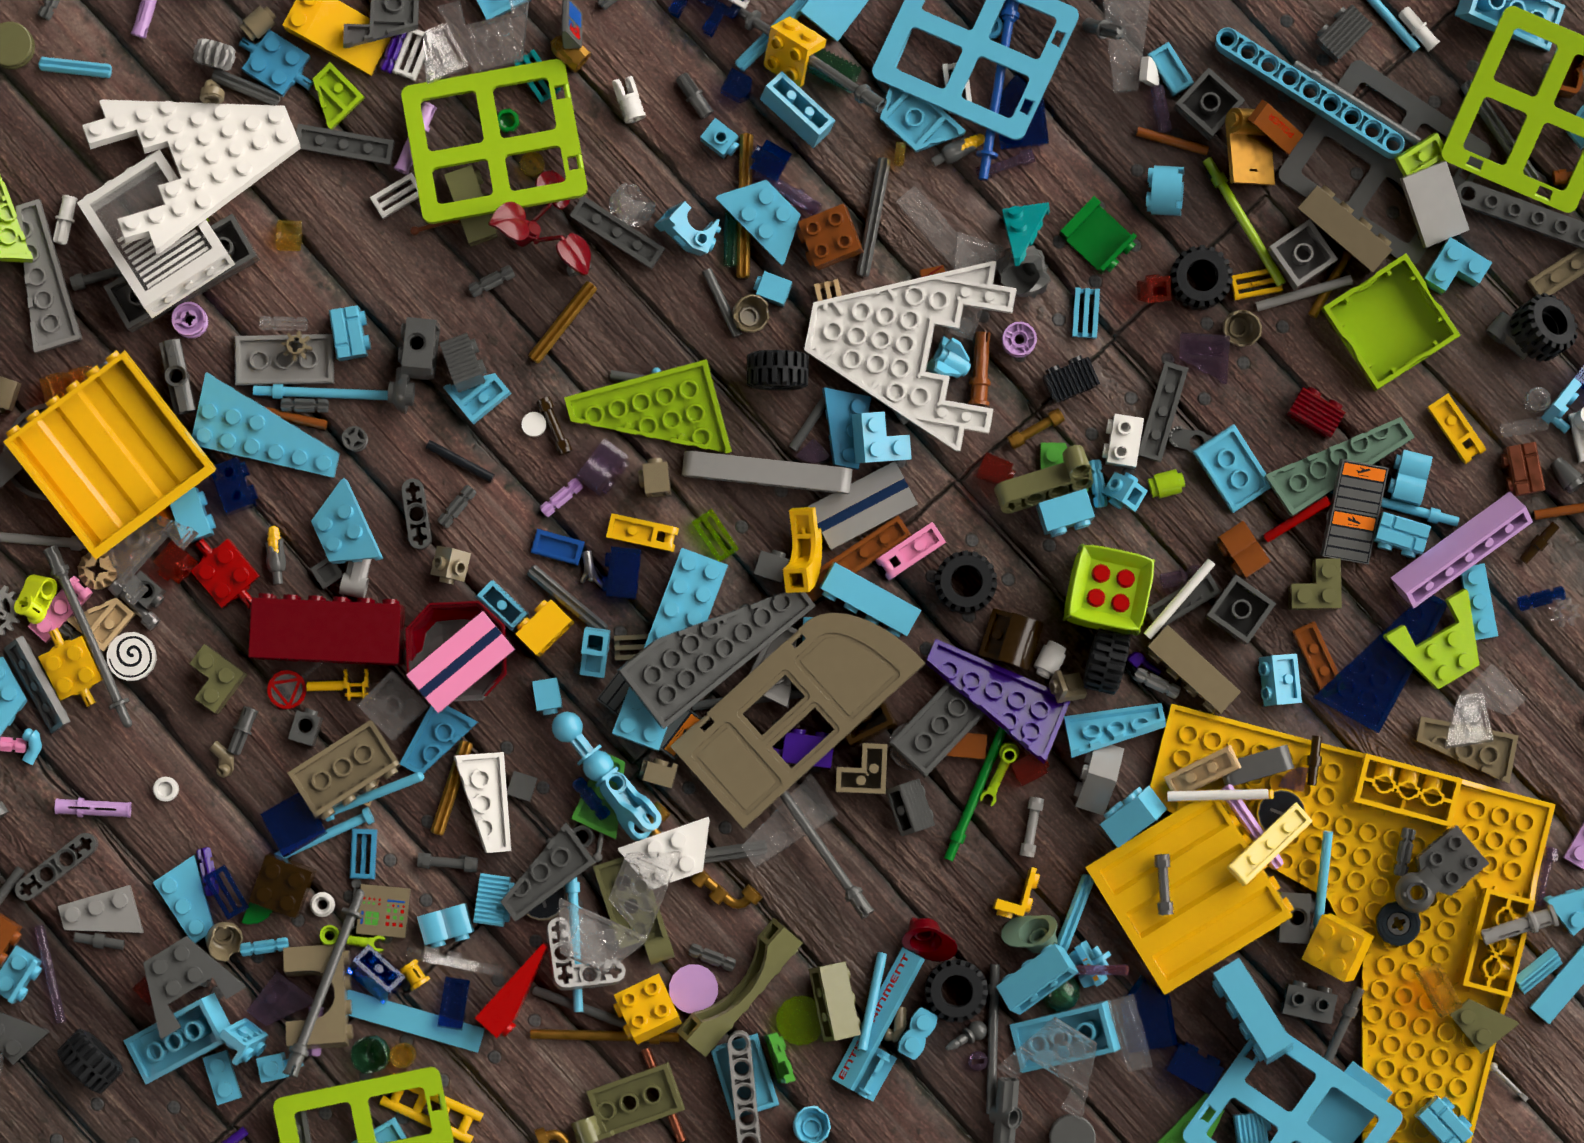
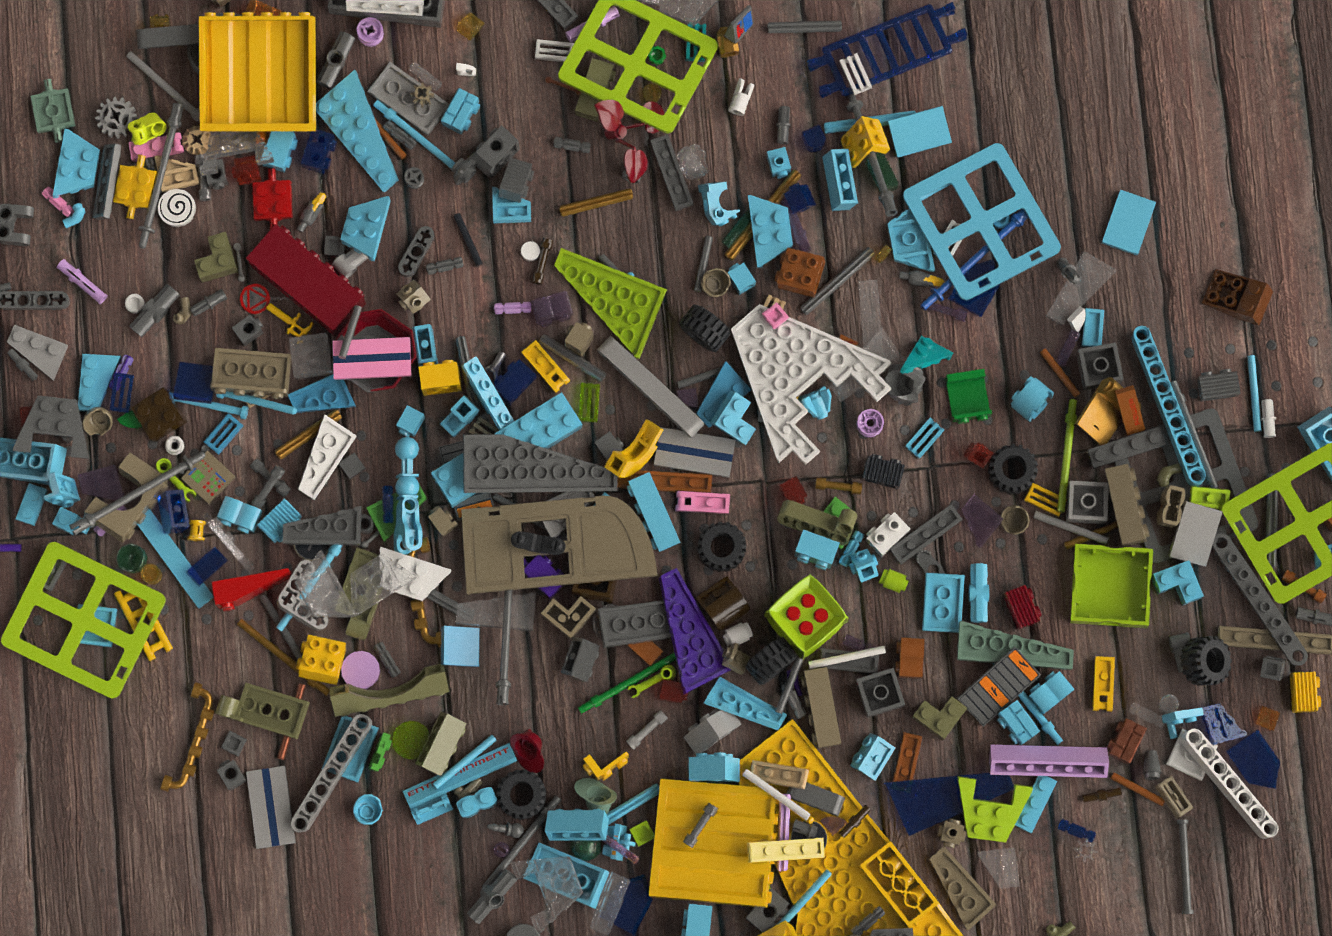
camera: 35 degrees right, 5 degrees down
medium azure axle [240,937,289,956] -> none
blue tile [531,529,585,566] -> none
dark orange pin [968,331,991,407] -> none
red bar [1263,496,1331,543] -> none
clear wing [1445,692,1494,749] -> none
none -> dark grey piece [129,284,180,337]
none -> light grey hinge [233,243,245,282]
none -> dark grey bar [251,465,285,509]
none -> dark grey bar [338,305,362,359]
none -> tile [441,626,480,667]
none -> white tile [456,63,476,77]
none -> medium azure bracket [462,357,514,431]
none -> black piece [511,531,566,555]
none -> flat silver axle [539,334,606,382]
none -> lime plate [629,820,655,847]
none -> bright pink tile [762,302,789,330]
none -> dark grey bar [775,657,803,714]
none -> dark grey pin [792,819,818,839]
none -> dark tan brick [937,819,967,848]
none -> medium azure piece [968,563,989,623]
none -> dark grey plate [1087,427,1167,469]
none -> olive arm [1157,463,1181,487]
none -> dark tan brick [1157,485,1185,528]

